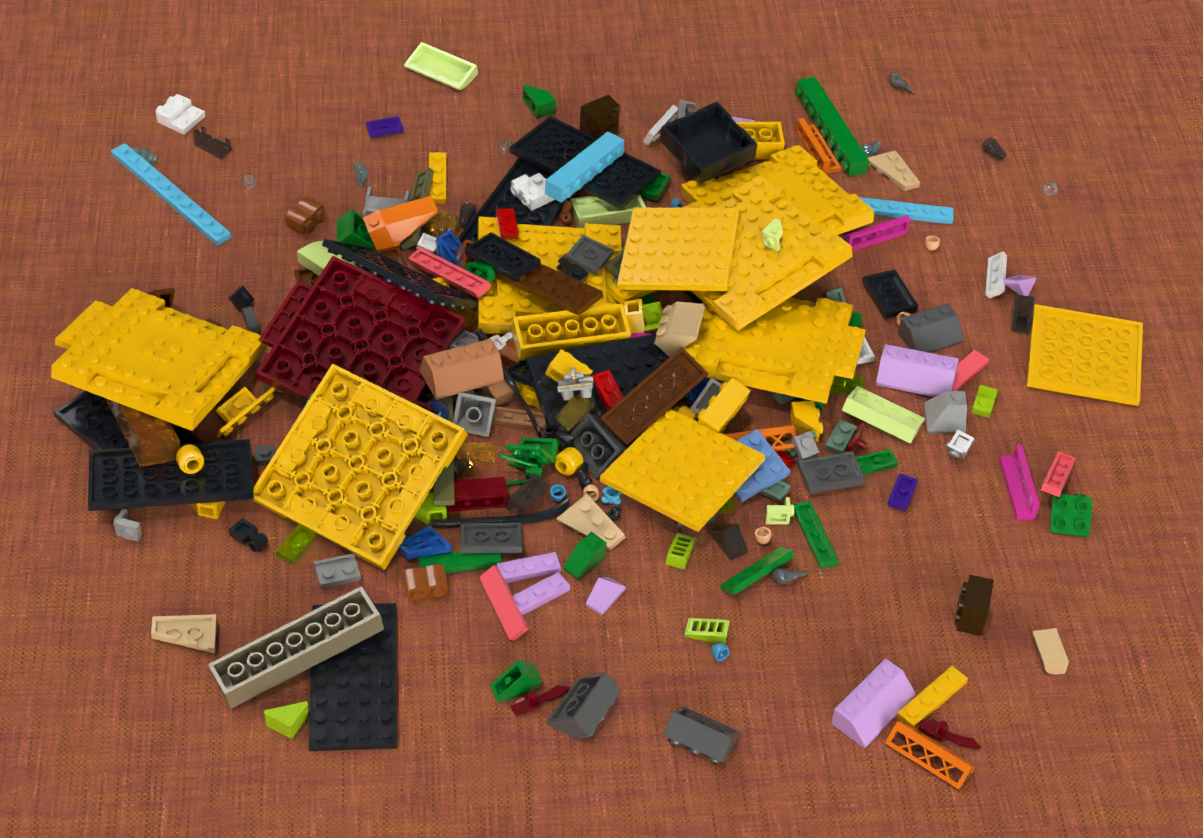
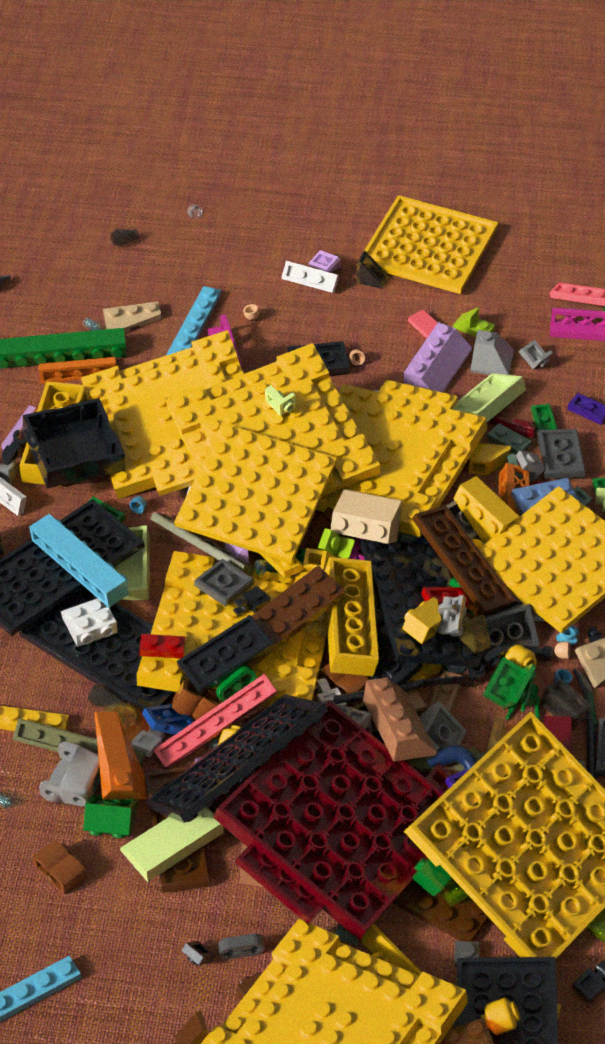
camera: 75 degrees left, 0 degrees up
dark orange arm [559,201,573,225] -> none
dark grey slope [898,303,964,353] -> none

